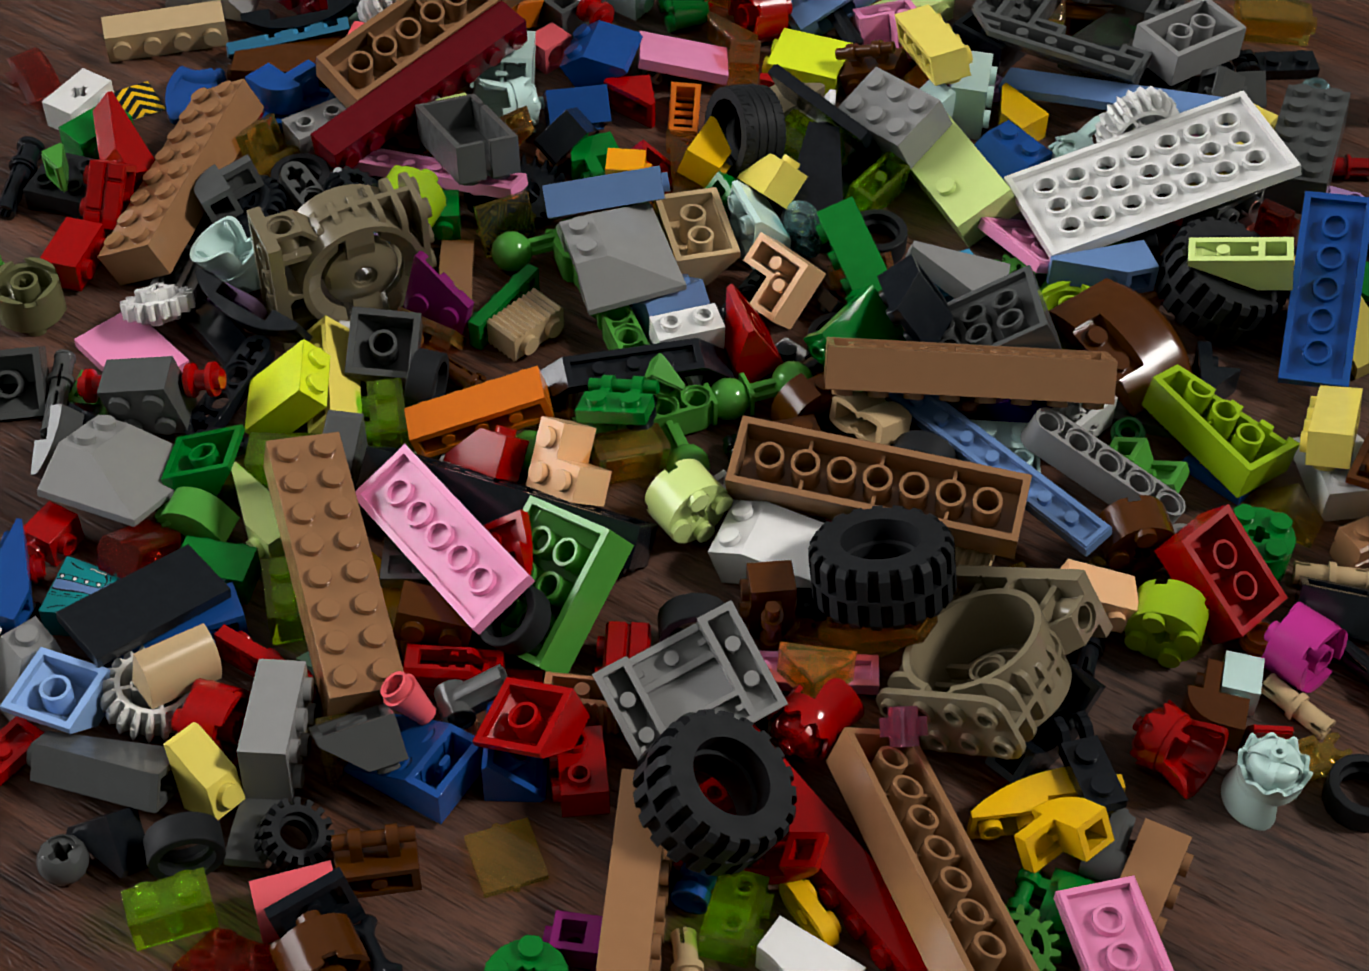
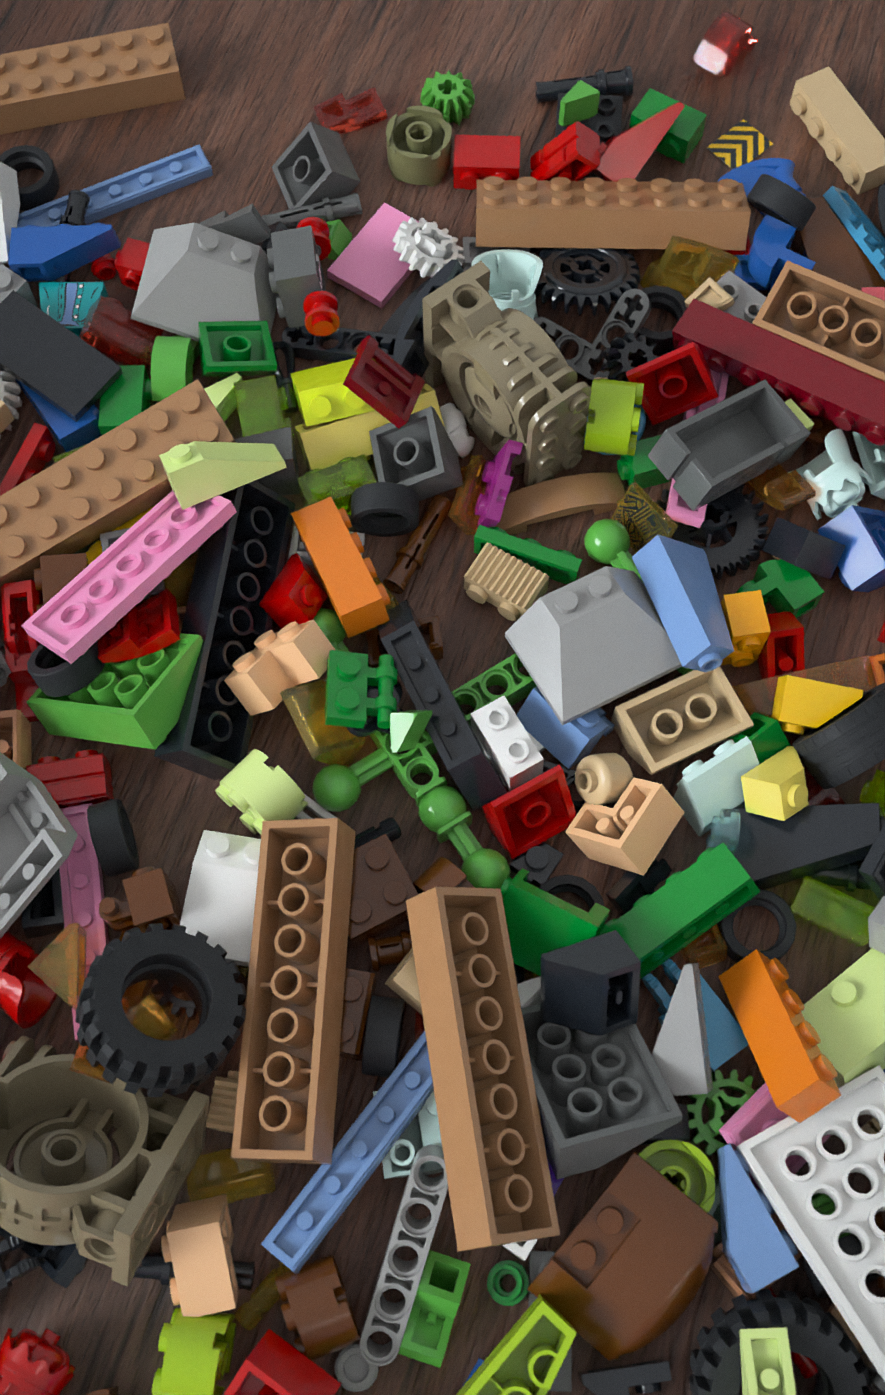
camera: 80 degrees right, 20 degrees up
white brick [42,68,114,130] -> none
dark grey brick [194,154,265,224] -> none
none -> yellowish green slope [159,441,287,510]
none -> dark red plate [343,335,425,429]
none -> tan head [575,753,633,805]
none -> red slope [626,342,719,425]
none -> tan tile [684,277,735,311]
none -> orange brick [718,949,842,1123]
none -> black tyre [747,174,816,231]

